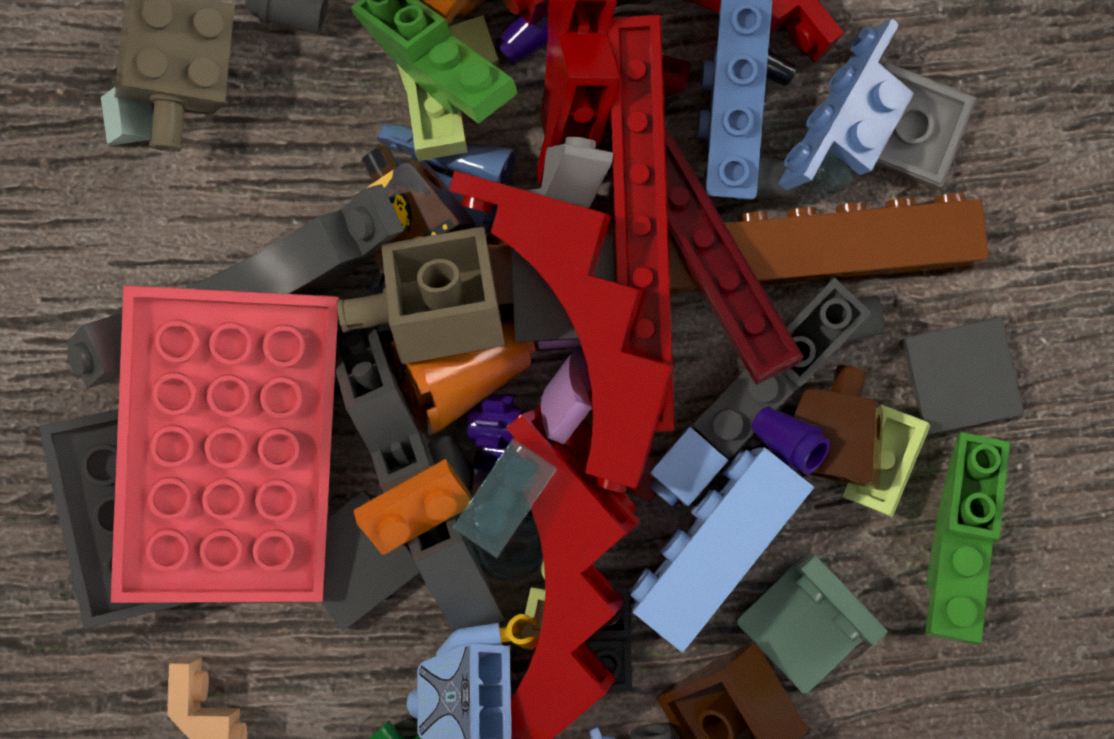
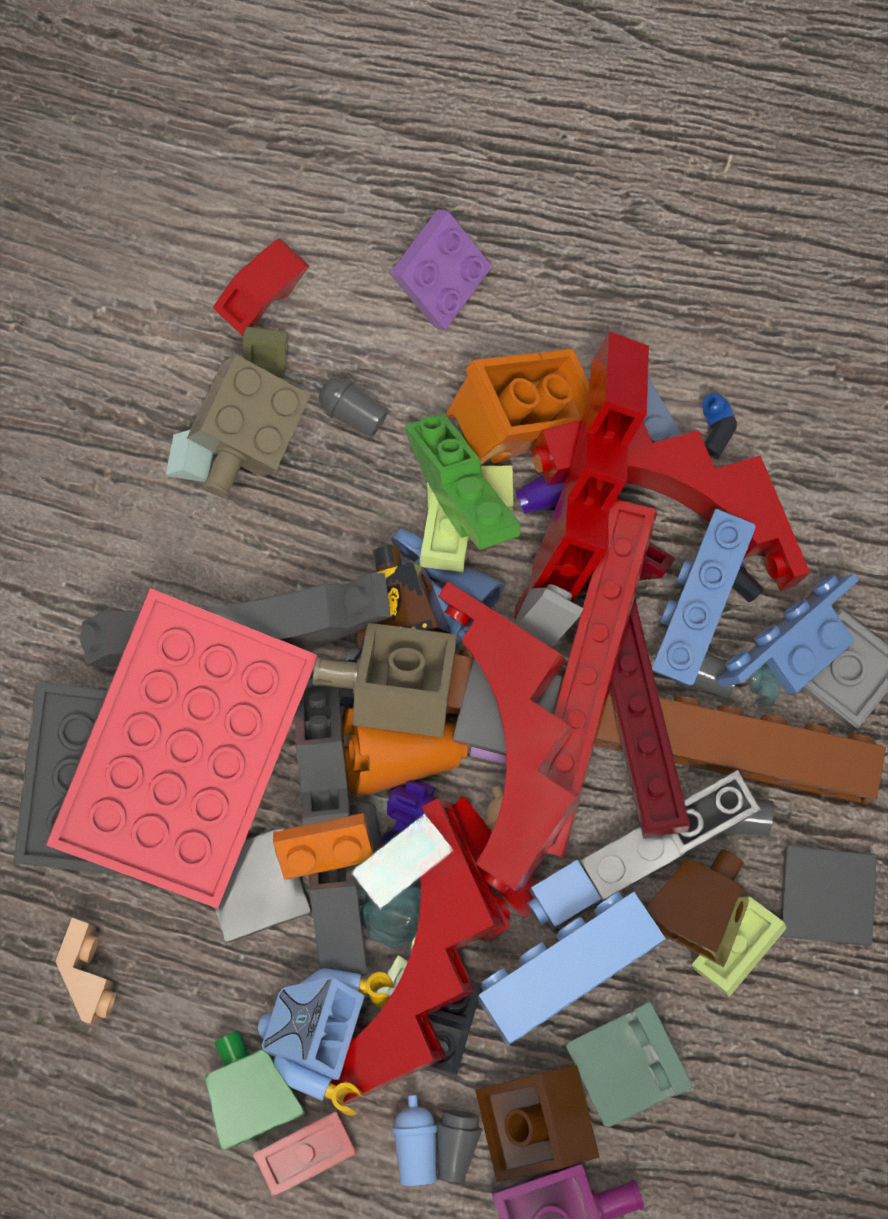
camera: 15 degrees right, 10 degrees down
lavender slope [541,348,593,444] -> none
dark purple cone [751,406,830,474] -> none
bright green slope [925,432,1010,645] -> none

